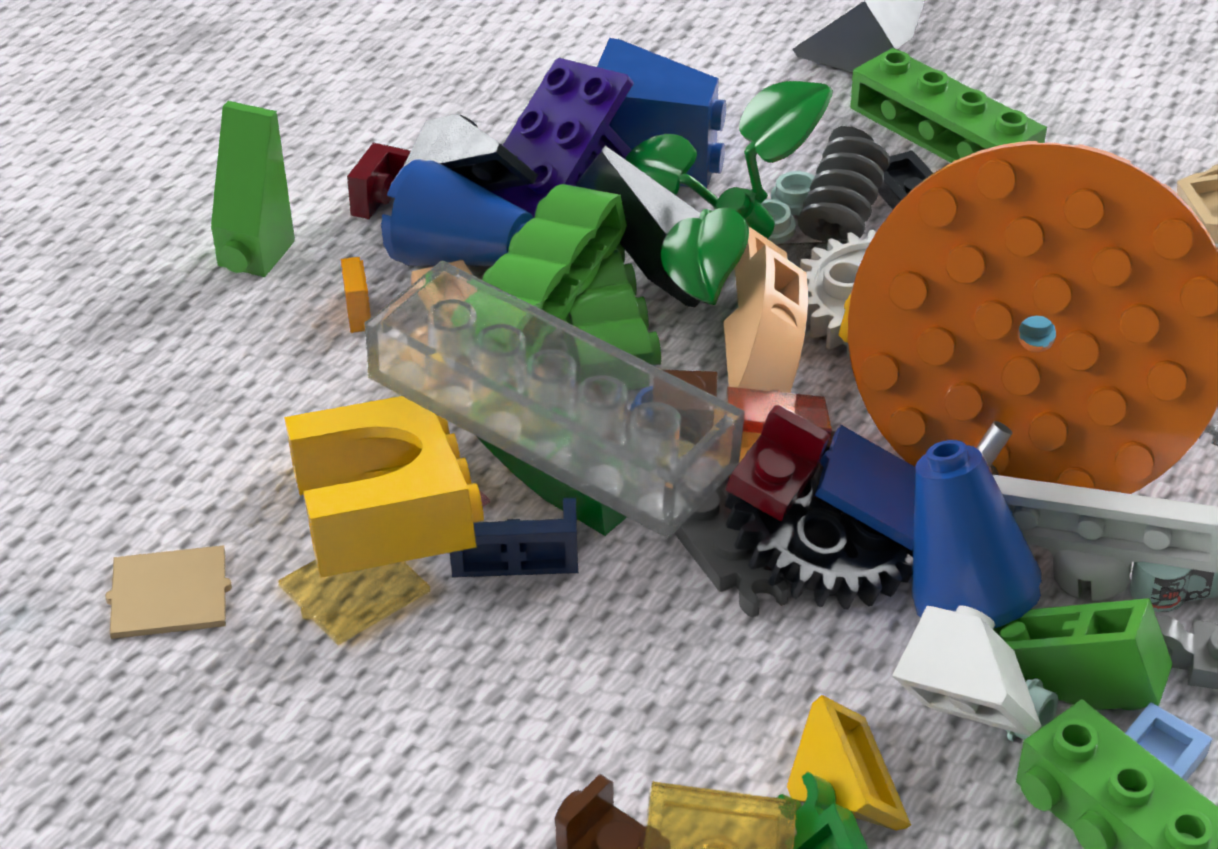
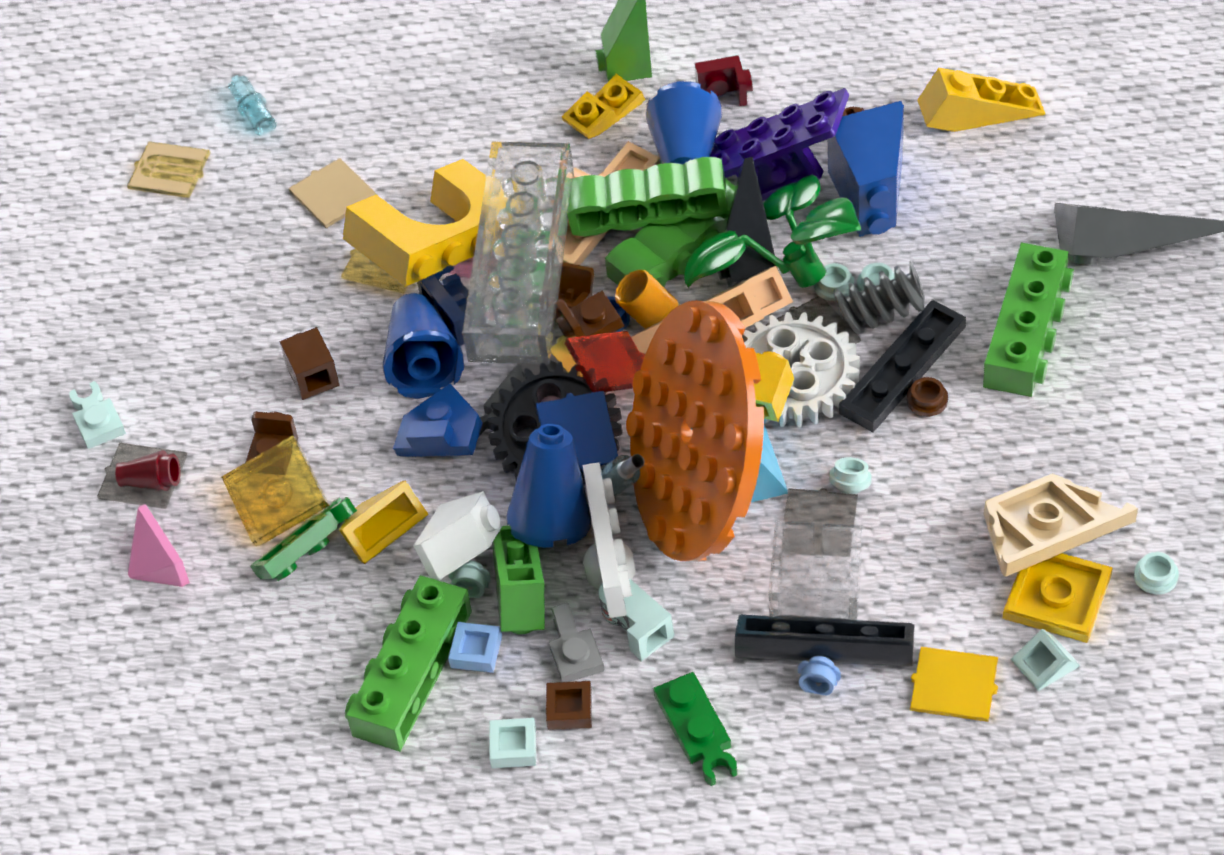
camera: 65 degrees right, 10 degrees up
light orange tile [340,257,372,333] -> none
slope [403,113,538,191] -> none
dark red bracket [726,405,830,521] -> none
none -> reddish brown brick [279,327,340,400]
none -> blue cone [383,293,464,399]
none -> blue plate [393,383,483,457]
none -> yellow slope [561,74,645,139]
none -> light orange piece [615,270,679,329]
none -> yellow slope [917,67,1045,132]

